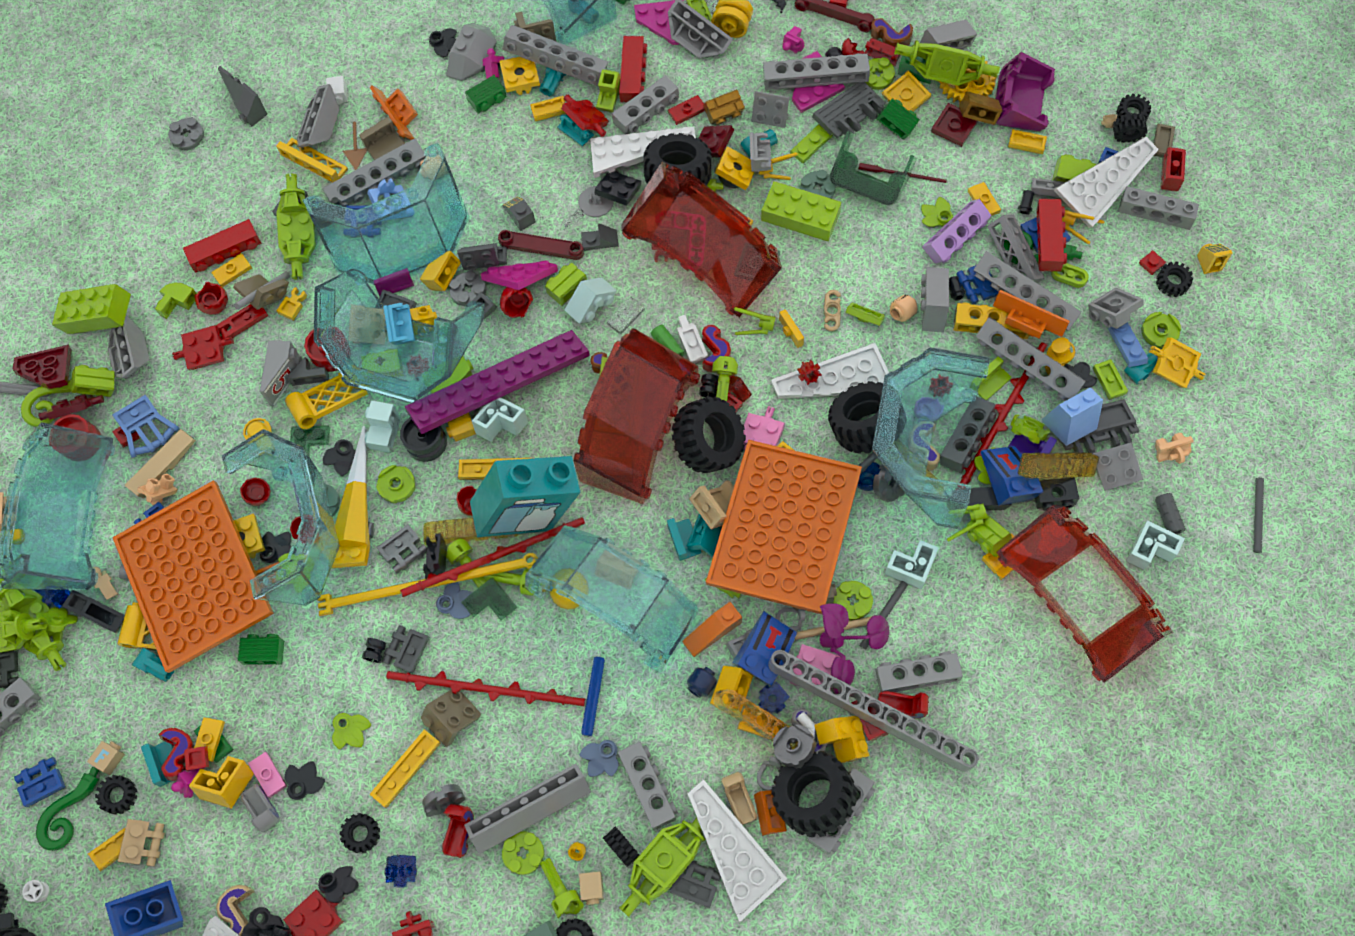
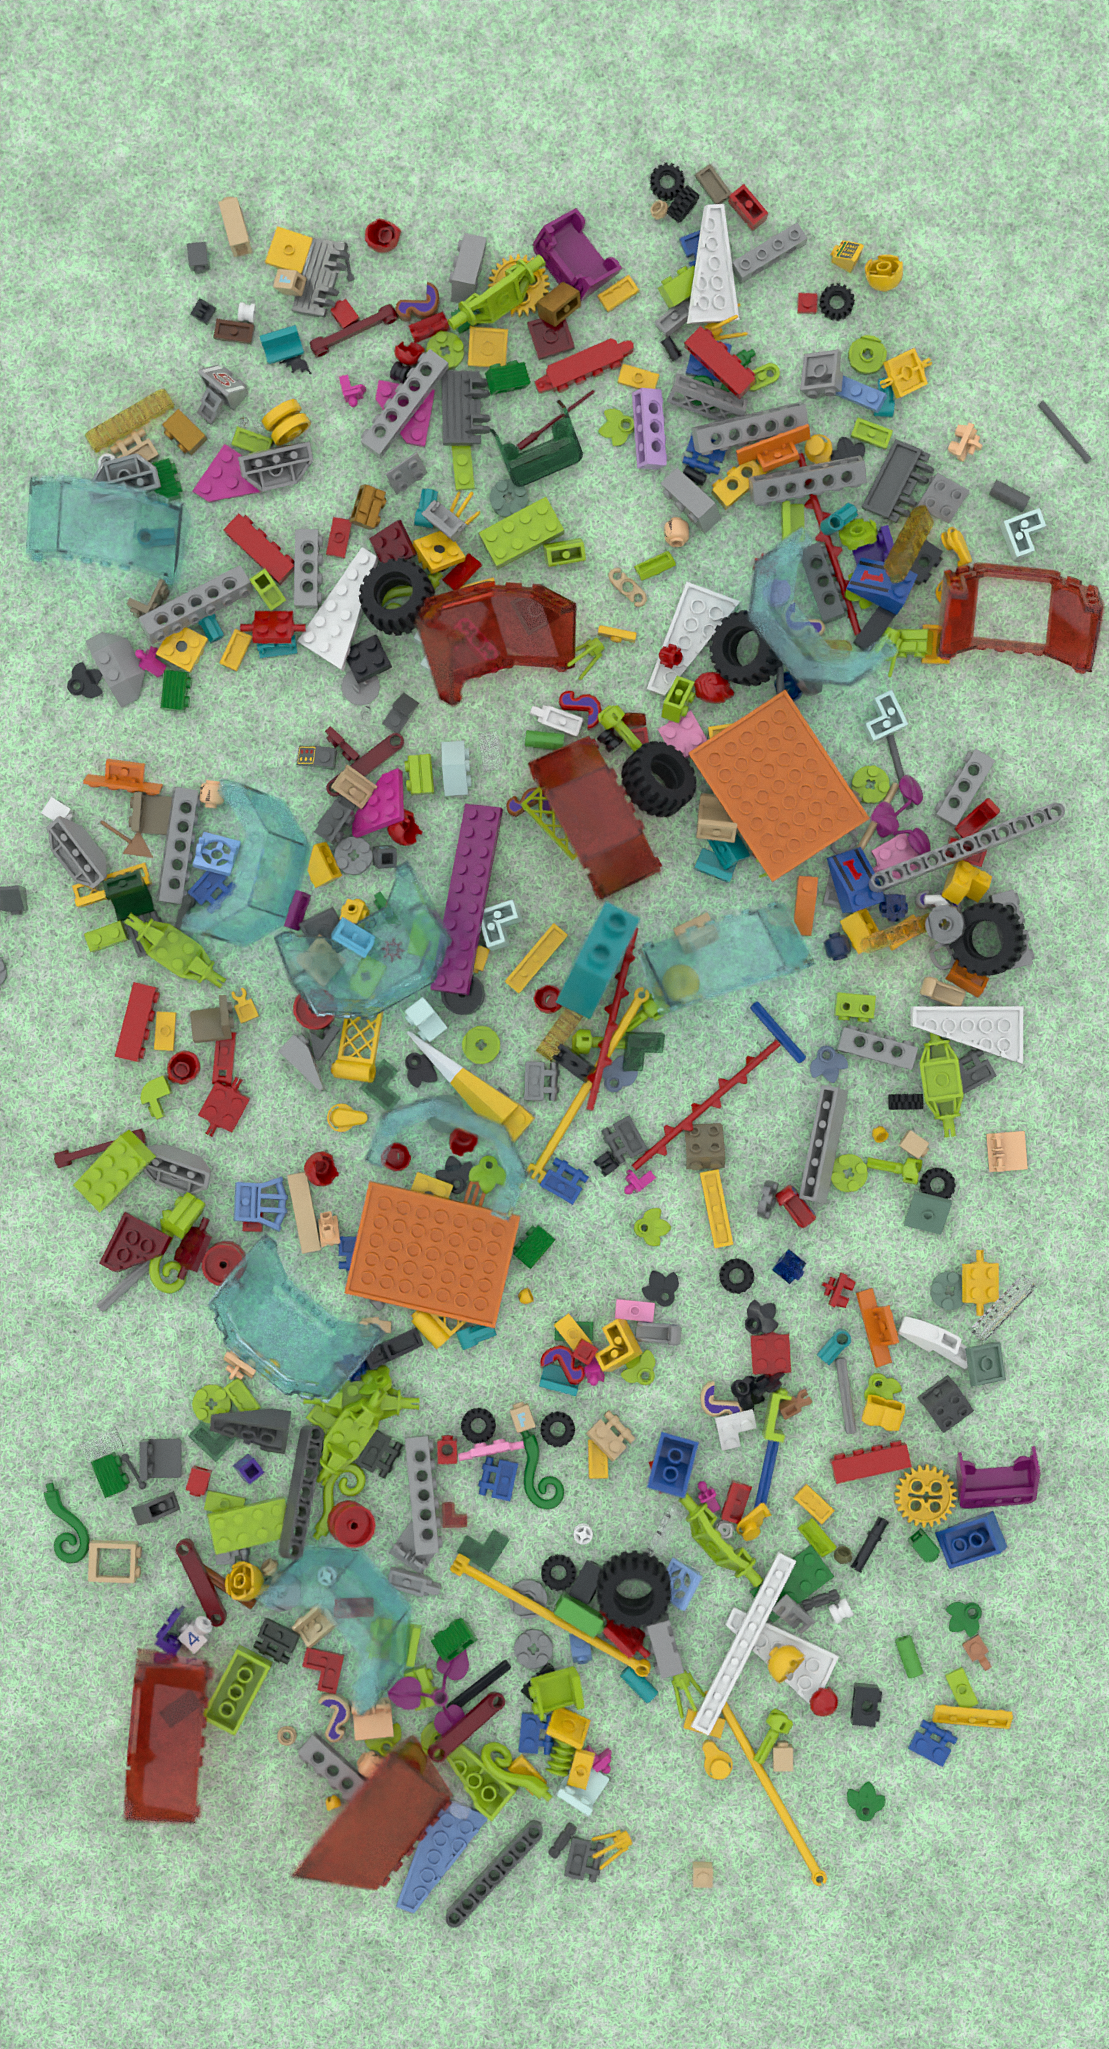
camera: 55 degrees left, 20 degrees up
light grey bar [234,271,290,310] -> none
light blue slope [1042,387,1103,446] -> none
none -> dark red piece [54,1128,146,1168]
none -> lime brick [84,921,129,953]
none -> dark green panel [102,870,155,921]
none -> red hair [304,1151,339,1187]
none -> dark red plate [325,726,360,762]
none -> tan plate [331,764,378,809]
none -> red brick [437,1435,458,1464]
none -> red plate [442,553,482,592]
none -> bright pink plate [458,1439,524,1461]
none -> black tyre [461,1407,496,1444]
none -> yellow hinge [518,1287,534,1304]
none -> red hinge [534,338,634,393]
none -> blue plate [540,1157,589,1205]
none -> lime brick [543,538,586,567]
none -> lime plate [621,1349,656,1385]
none -> dark pink piece [624,1169,656,1195]
none -> lime brick [661,676,696,723]
none -> red hair [694,672,734,704]
none -> teal piece [820,502,858,536]
none -> lime brick [834,992,876,1022]
none -> yellow cylinder [865,254,903,292]
none -> yellow piece [941,527,972,567]

